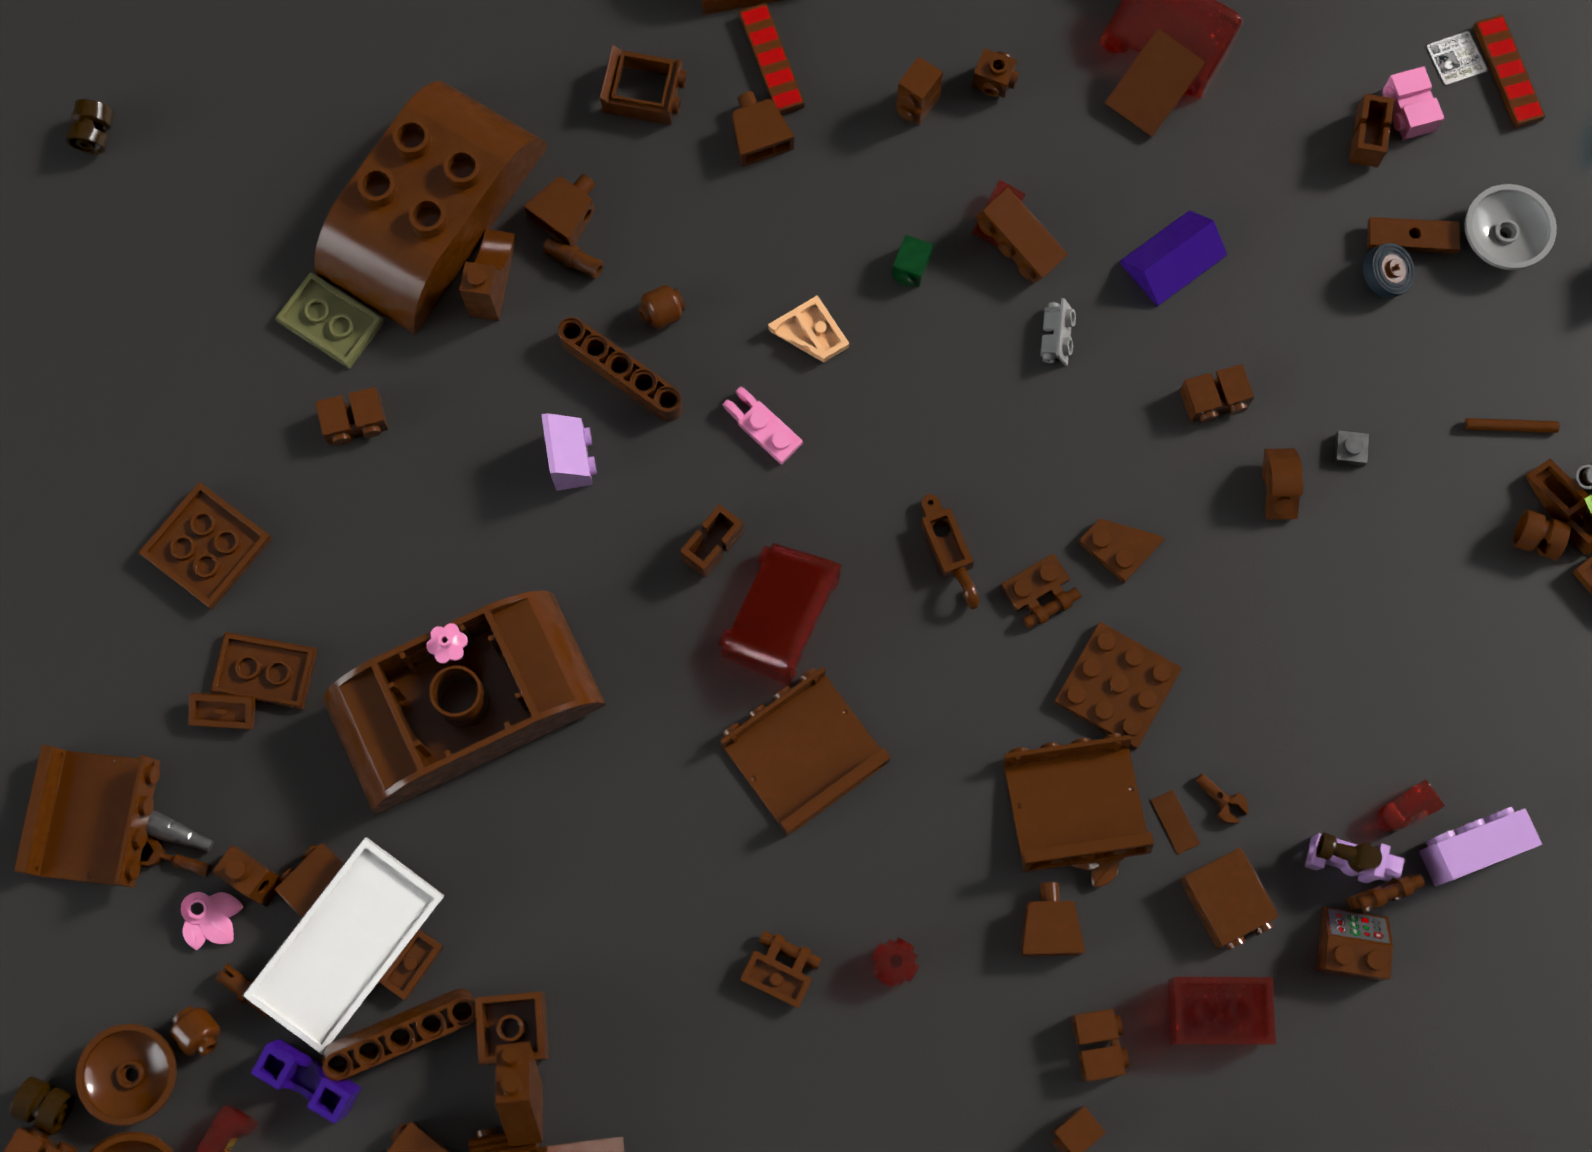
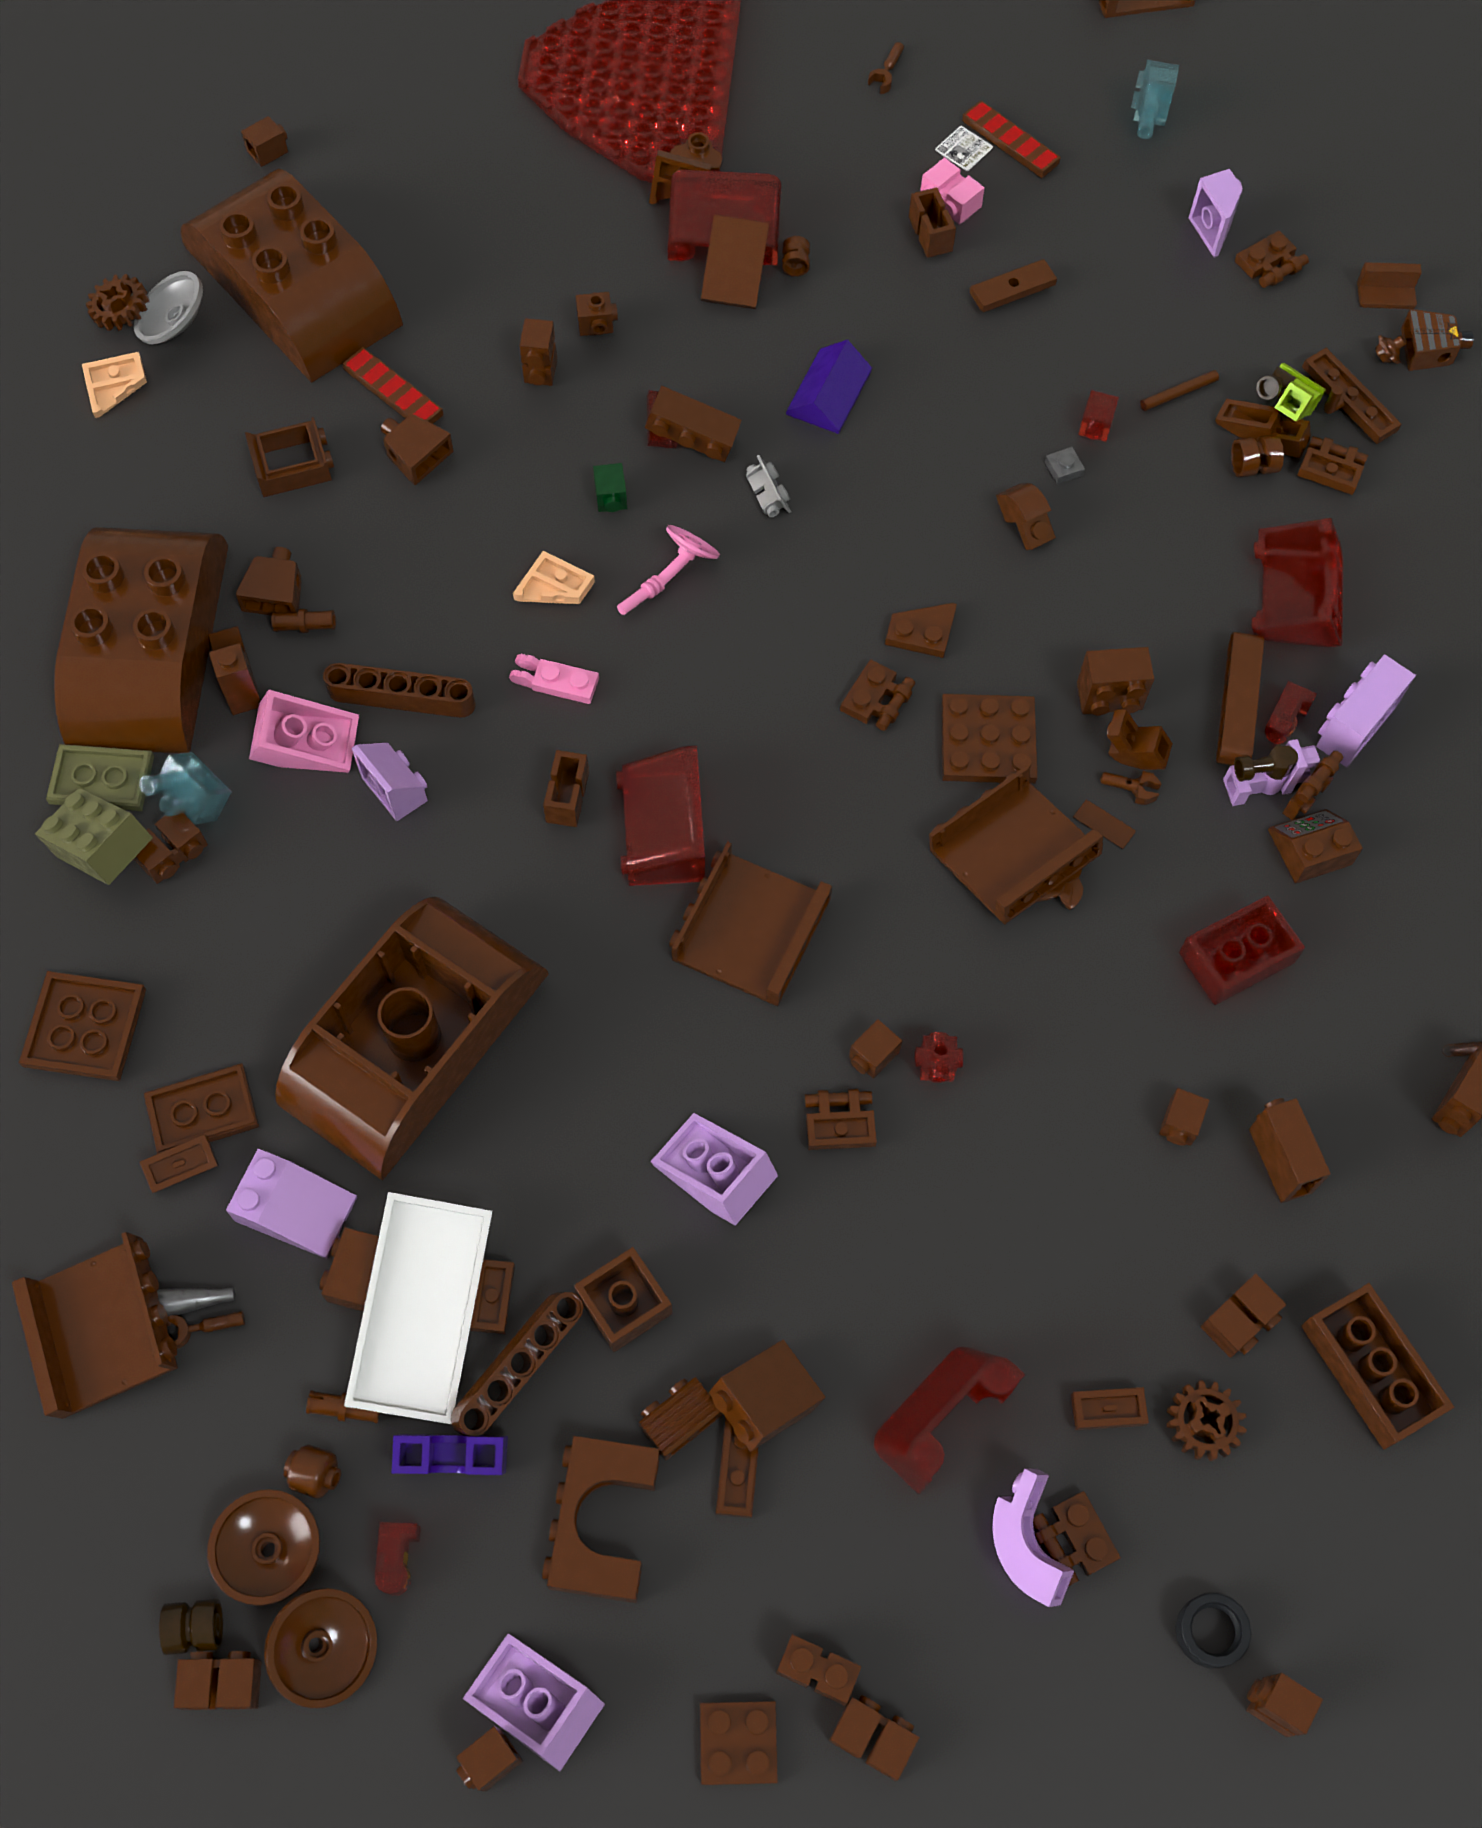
camera: 30 degrees left, 10 degrees down
bright pink plate [181,892,243,950] -> none
reddish brown torso [212,845,281,907] -> none
bright pink plant [426,623,468,664] -> none
reddish brown brick [495,1041,543,1147] -> none
reddish brown head [638,285,685,329] -> none
reddish brown piece [921,494,979,610] -> none
reddish brown torso [1020,882,1085,956] -> none
reddish brown piece [1071,1009,1129,1082] -> none
reddish brown brick [1179,847,1280,950] -> none
reddish brown piece [1180,364,1254,423] -> none
black wheel [1363,243,1415,298] -> none
light grey dish [1465,184,1557,270] -> none
none -> olive brick [35,788,153,885]
none -> clear light blue brick [139,752,232,824]
none -> lavender slope [226,1149,357,1259]
none -> bright pink slope [249,690,359,773]
none -> bright pink dish [617,525,720,615]
none -> lavender slope [651,1113,778,1226]
none -> reddish brown wheel [782,236,810,277]
none -> reddish brown brick [849,1019,903,1079]
none -> reddish brown brick [1077,647,1154,716]
none -> clear red brick [1078,390,1119,442]
none -> reddish brown brick [1107,709,1173,770]
none -> reddish brown beam [1216,632,1264,766]
none -> clear red windscreen [1252,518,1343,648]

